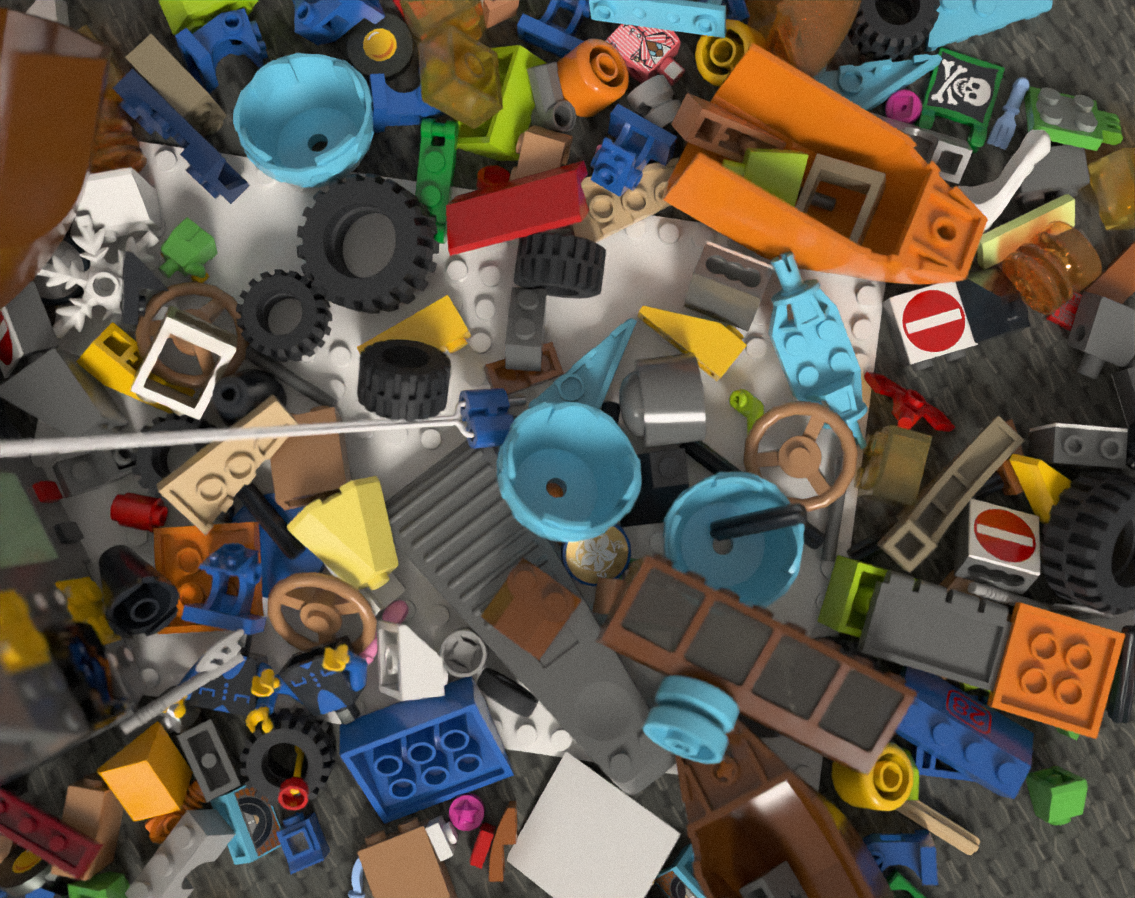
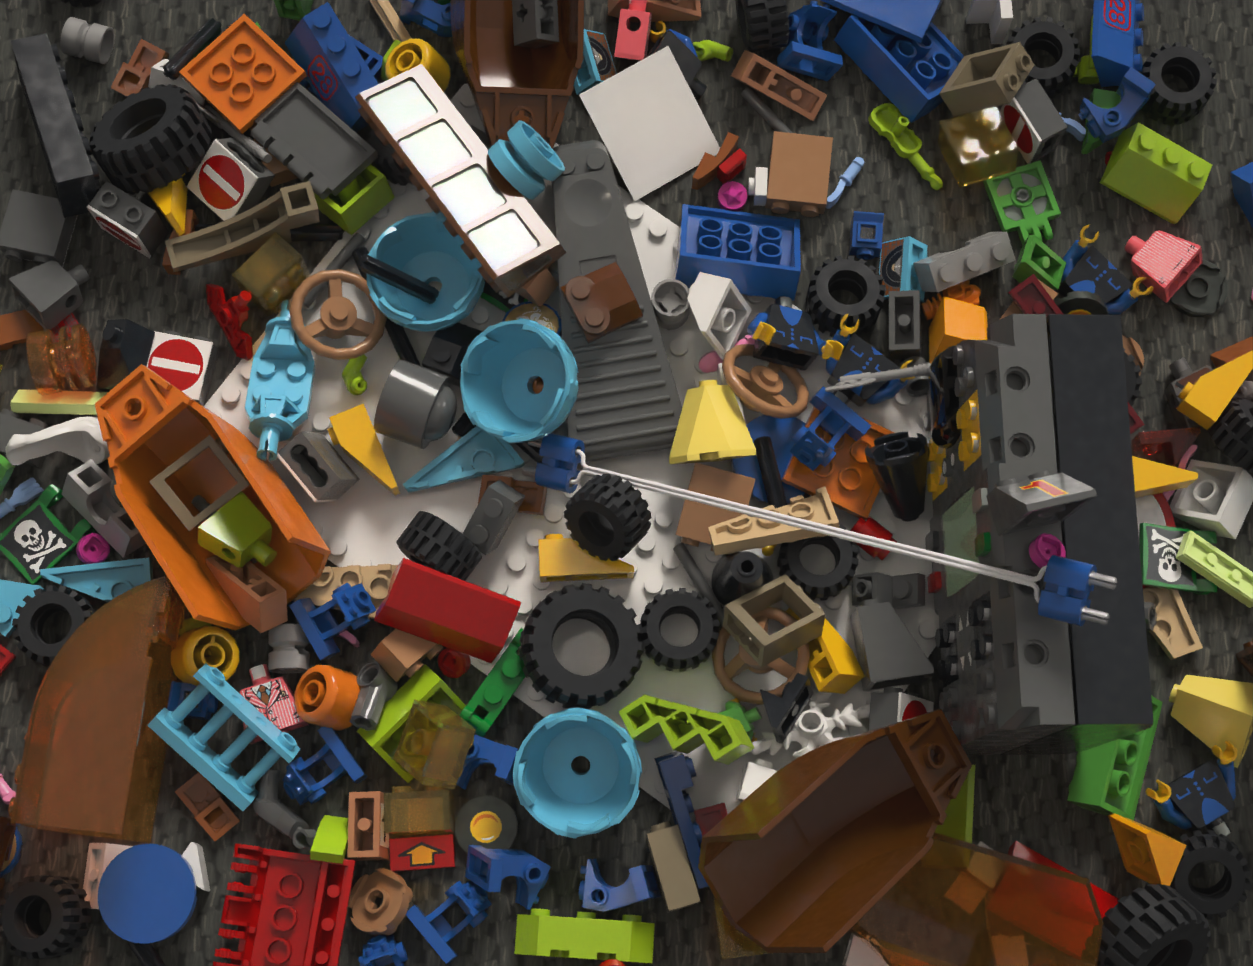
camera: 155 degrees left, 10 degrees down
red hinge [278,745,309,810] -> none
black tyre [476,668,538,717] -> none
none -> lime brick [618,695,754,765]
none -> red tile [693,803,728,836]

